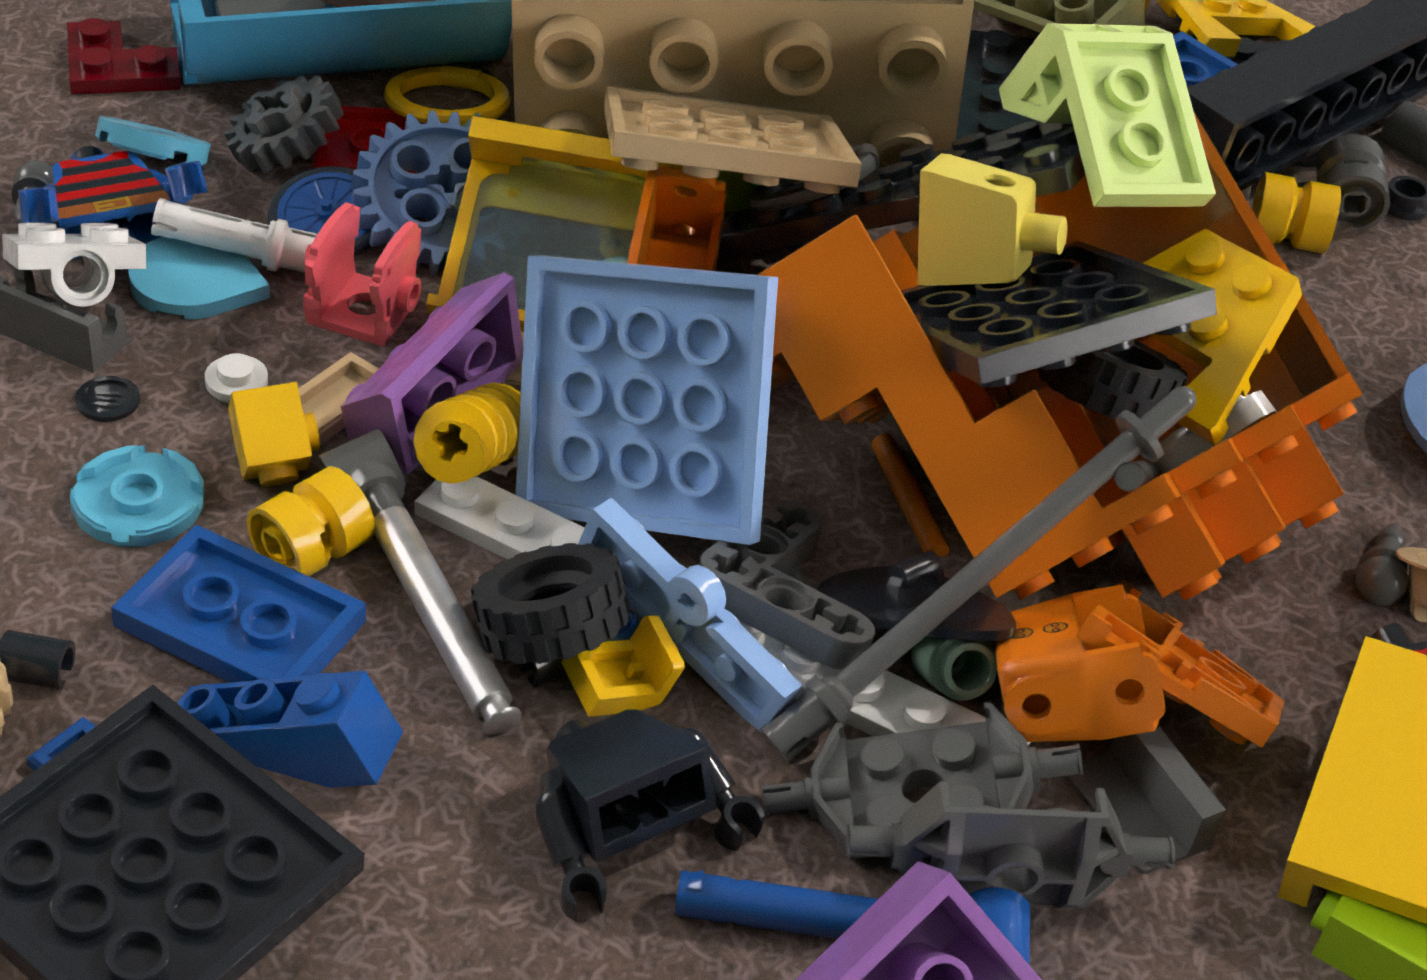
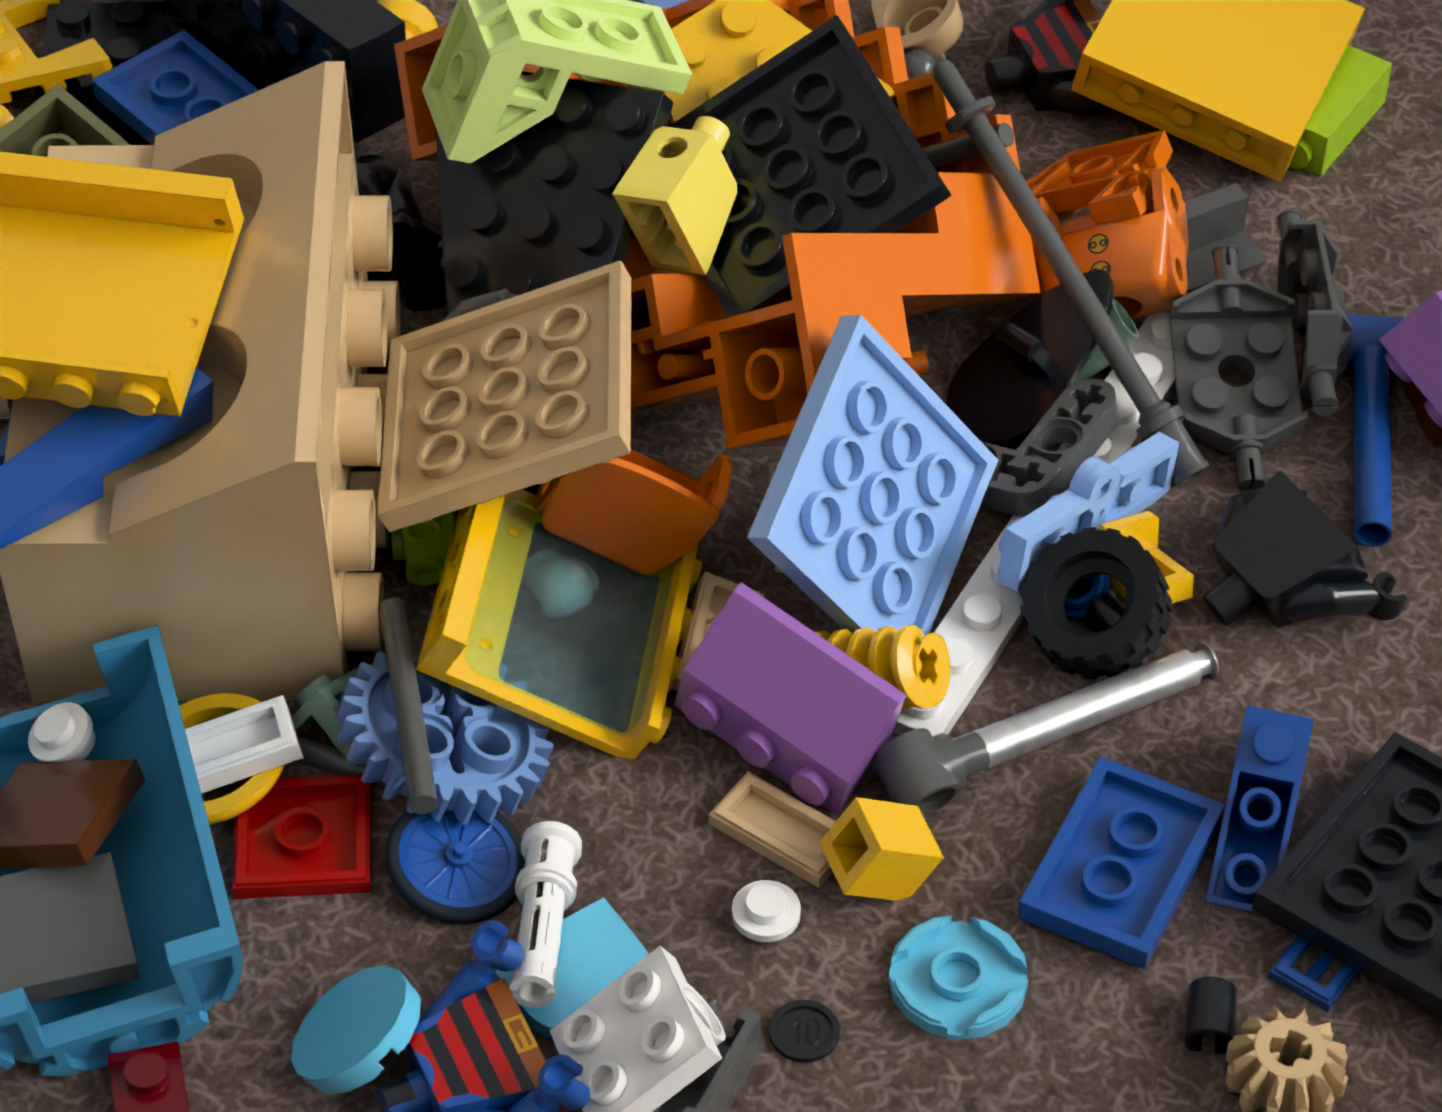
camera: 85 degrees left, 5 degrees up
dark grey gear [224,75,344,173] -> none
yellow wheel [246,466,375,576] -> none
coral piece [303,202,421,347] -> none
none -> white tile [185,695,304,794]
none -> dark grey bar [379,597,438,814]

